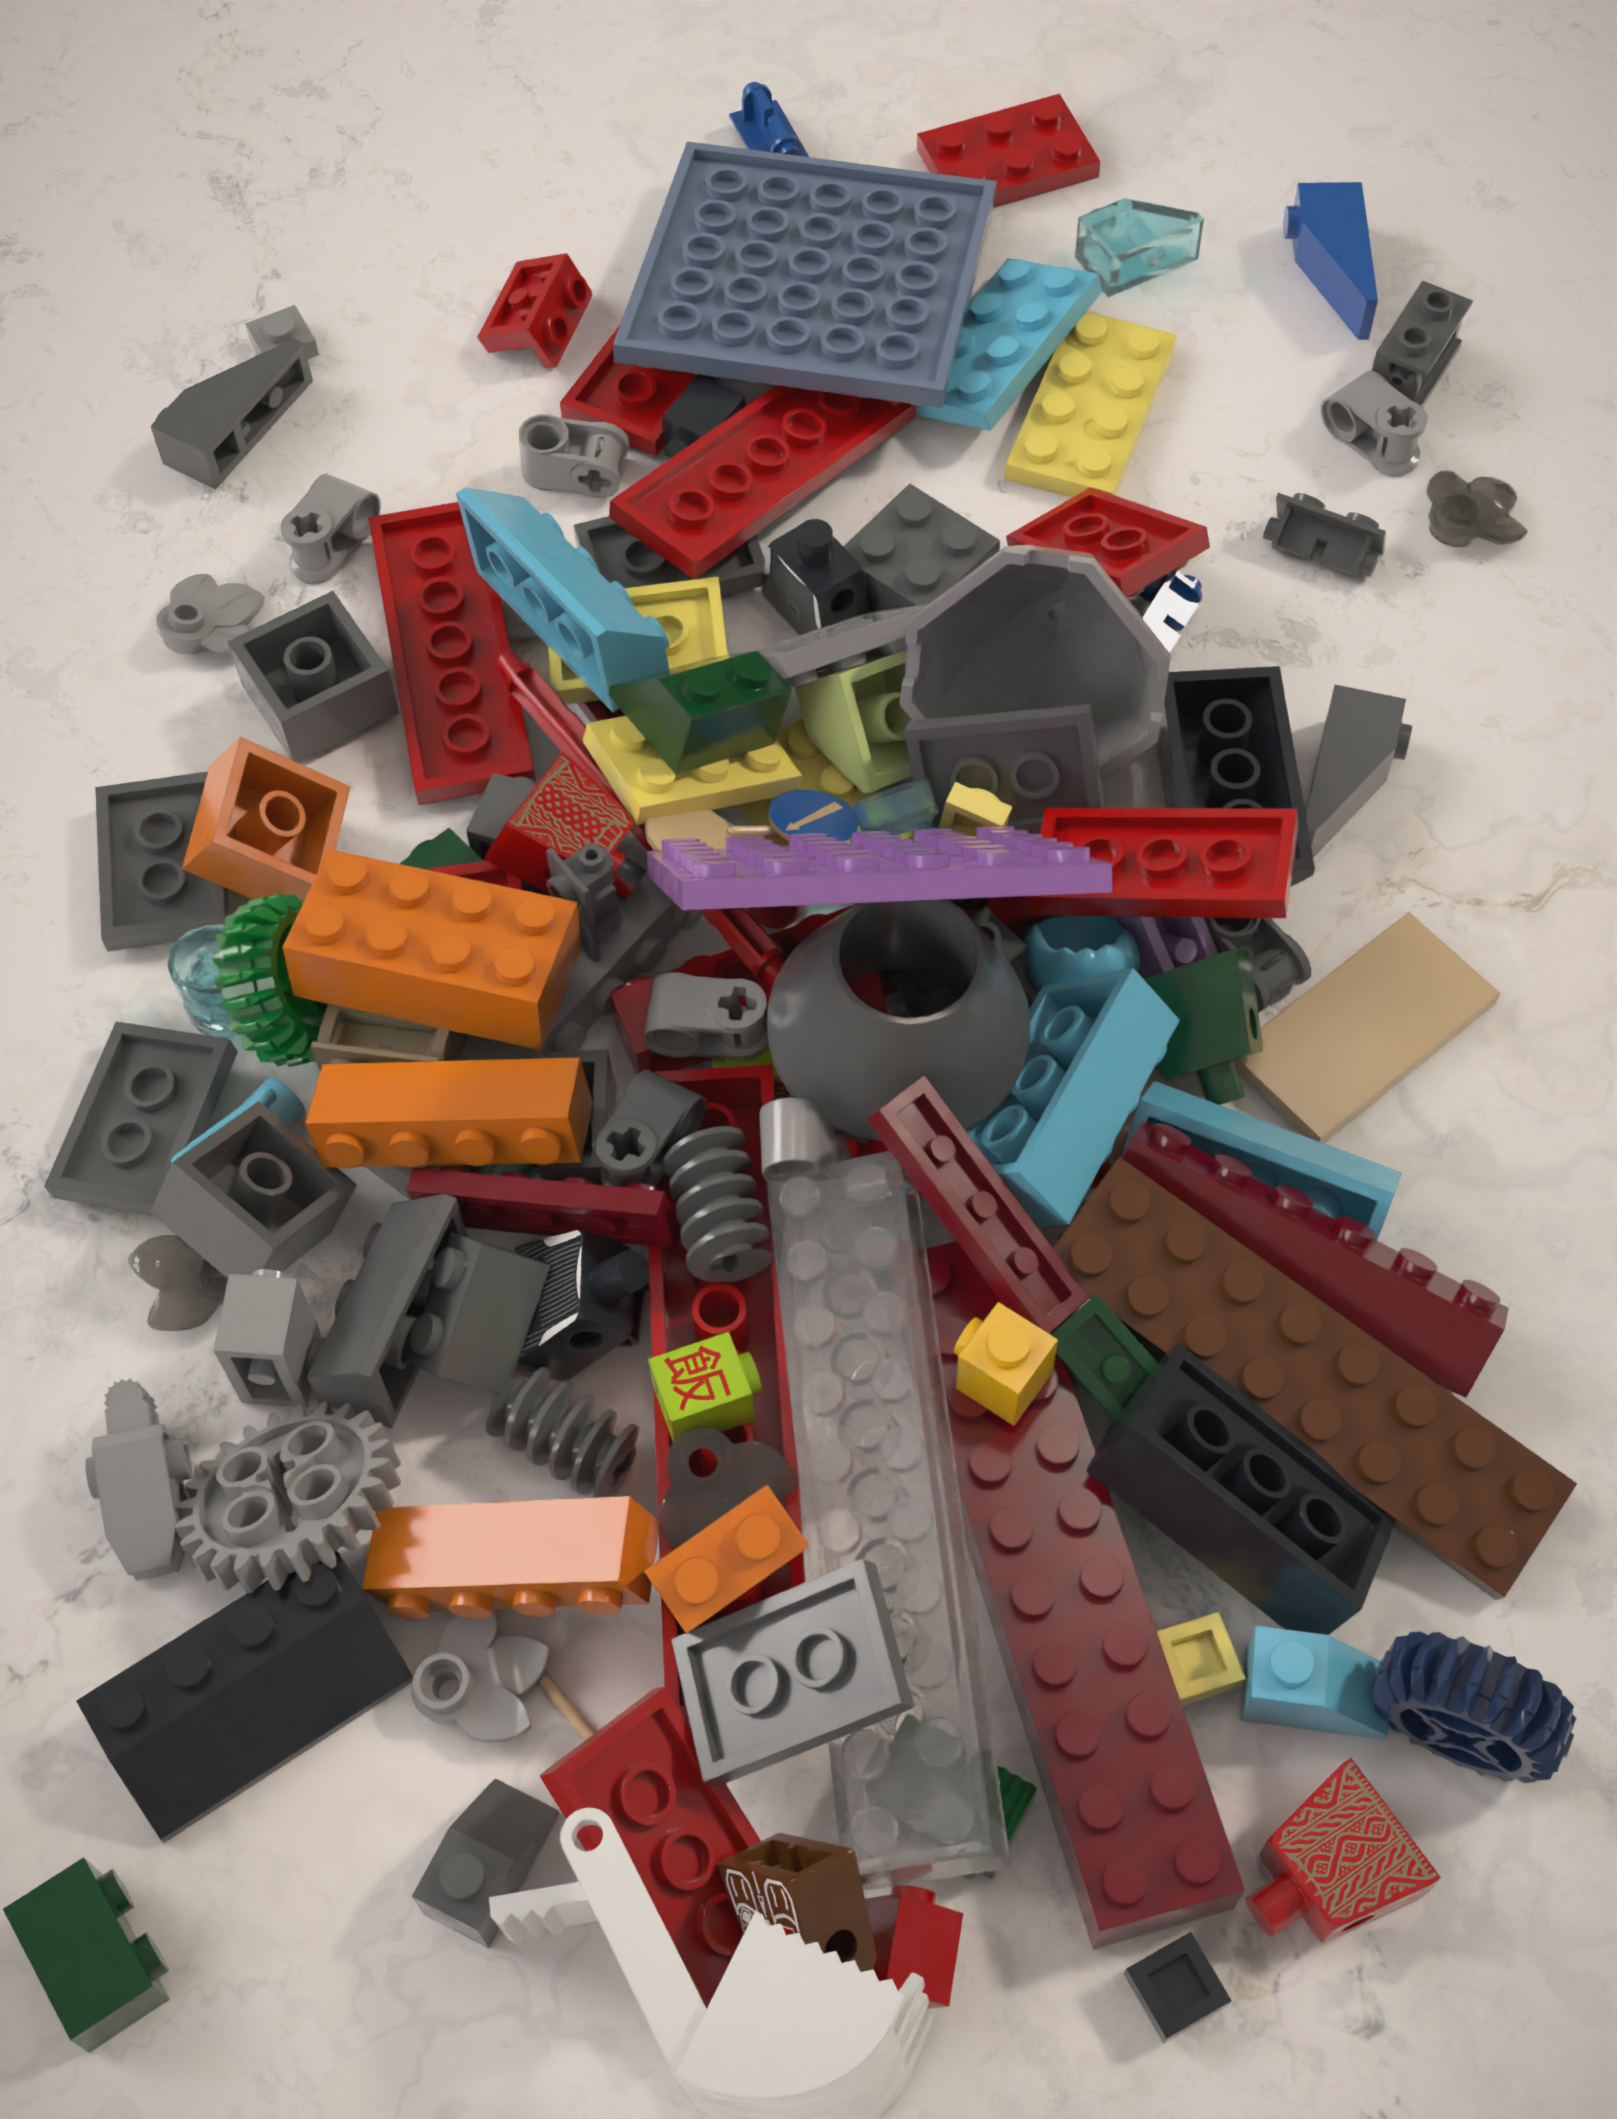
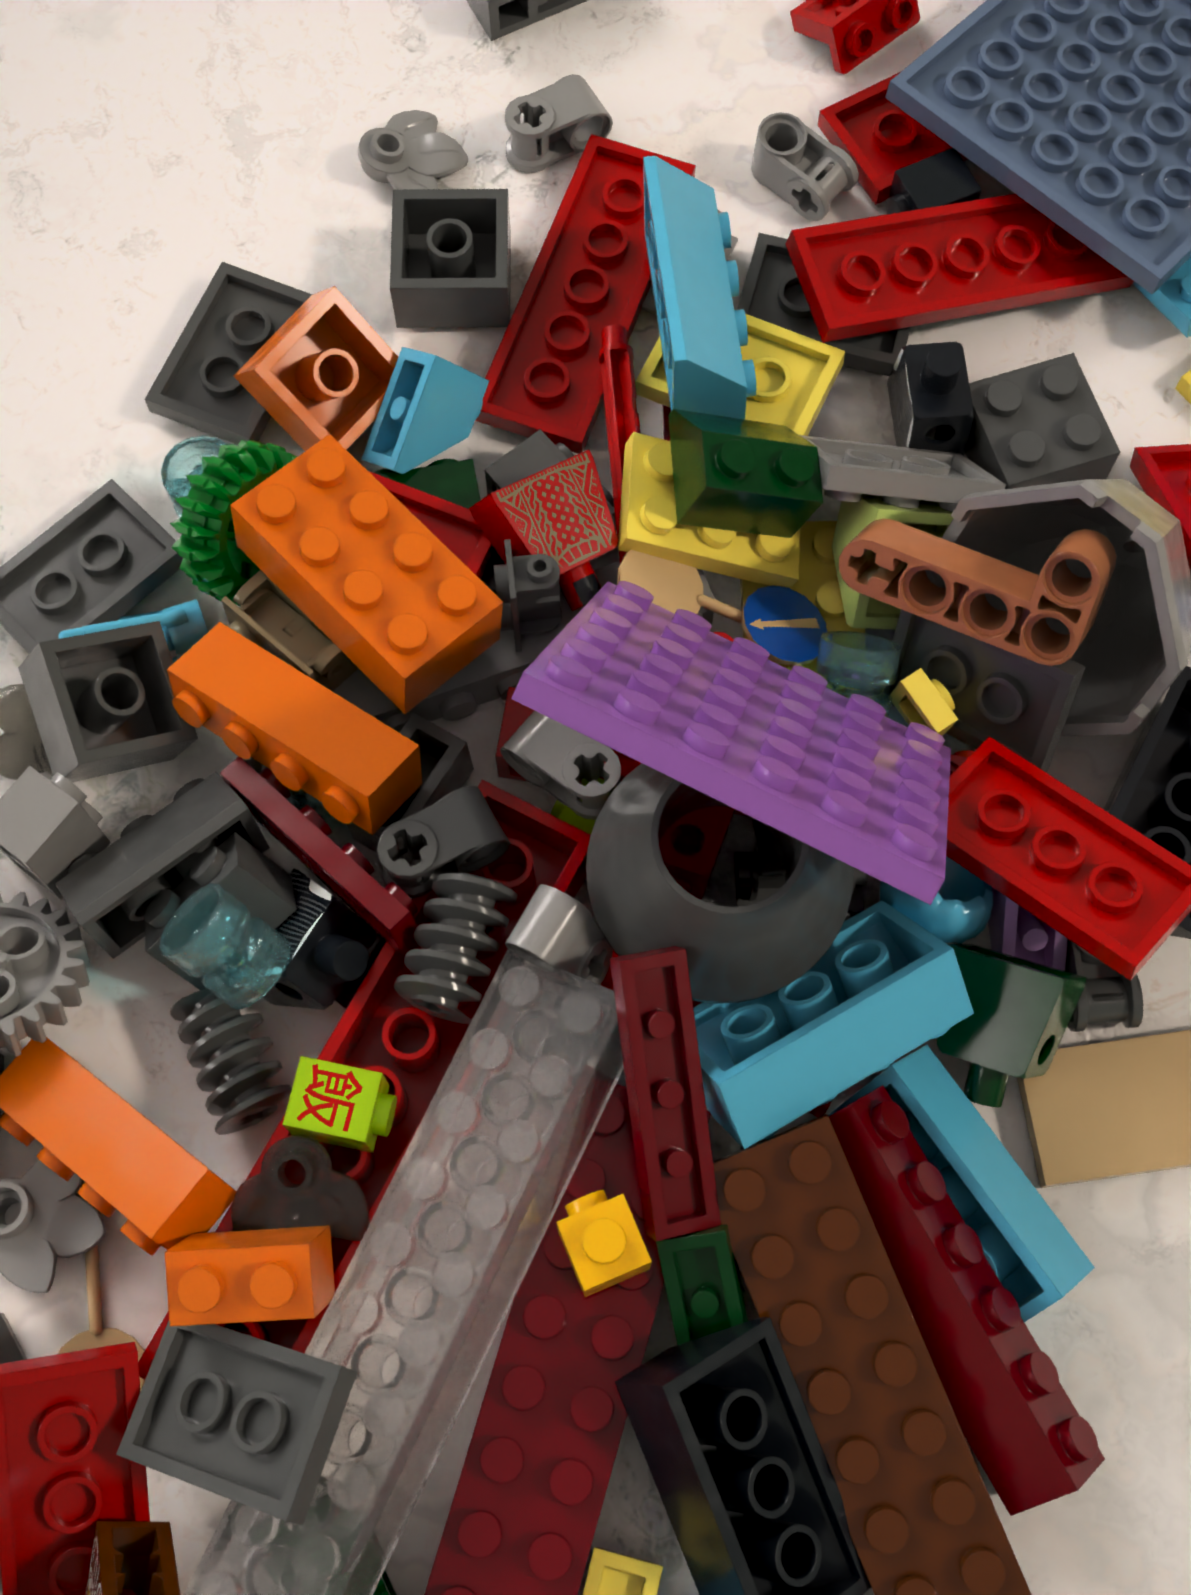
camera: 30 degrees right, 10 degrees up
none -> clear light blue wheel [159,883,291,1010]
none -> medium azure slope [361,347,489,474]
none -> nougat beam [839,518,1117,666]

